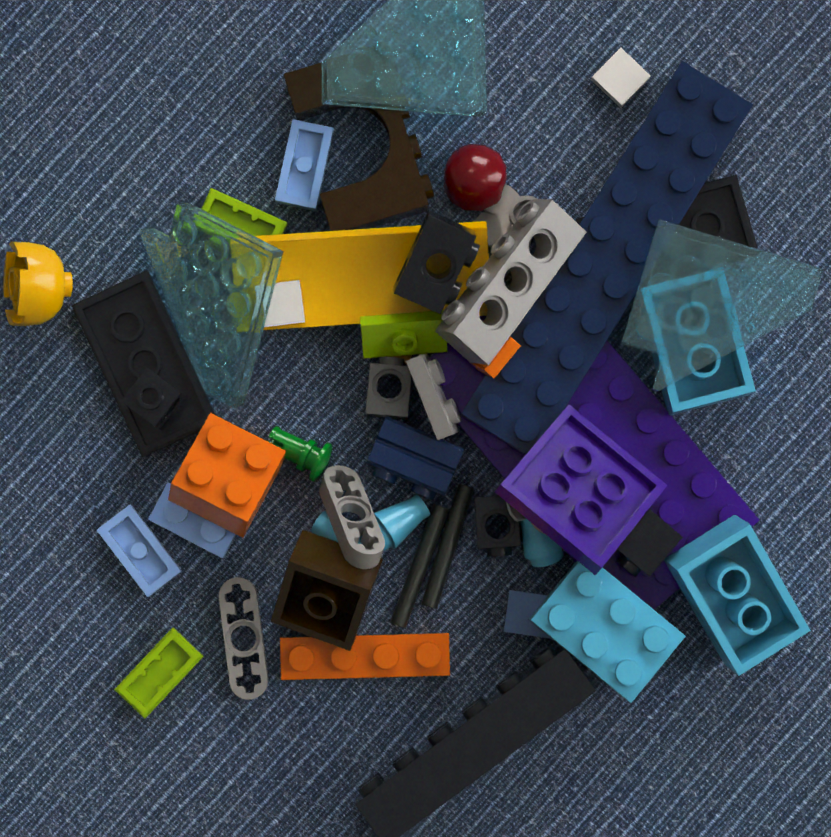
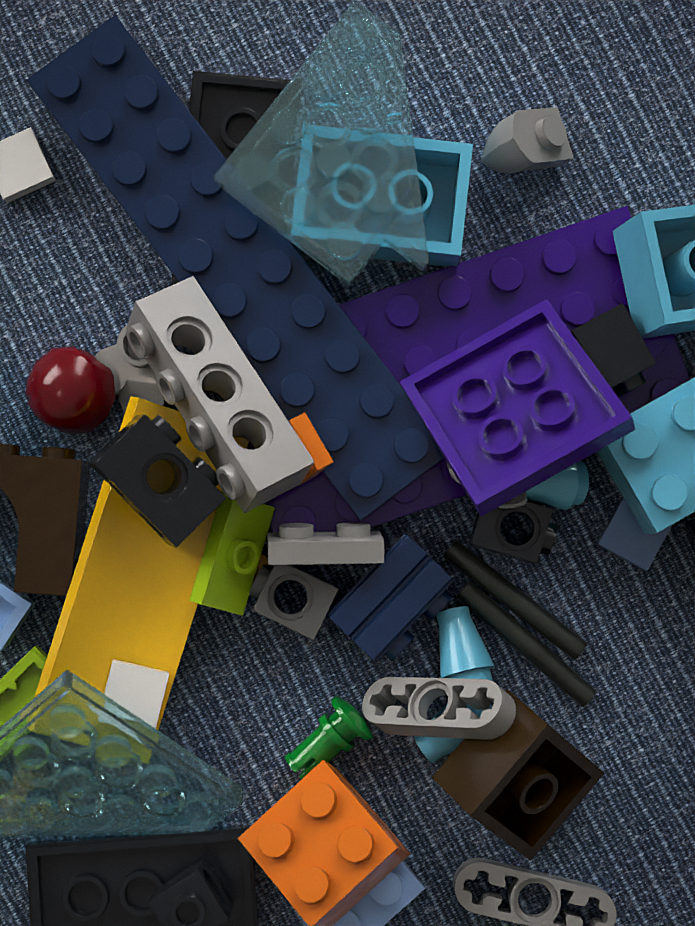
camera: 70 degrees left, 0 degrees up
orange plate [280,633,450,680] -> none
none -> light grey plate [481,107,574,174]

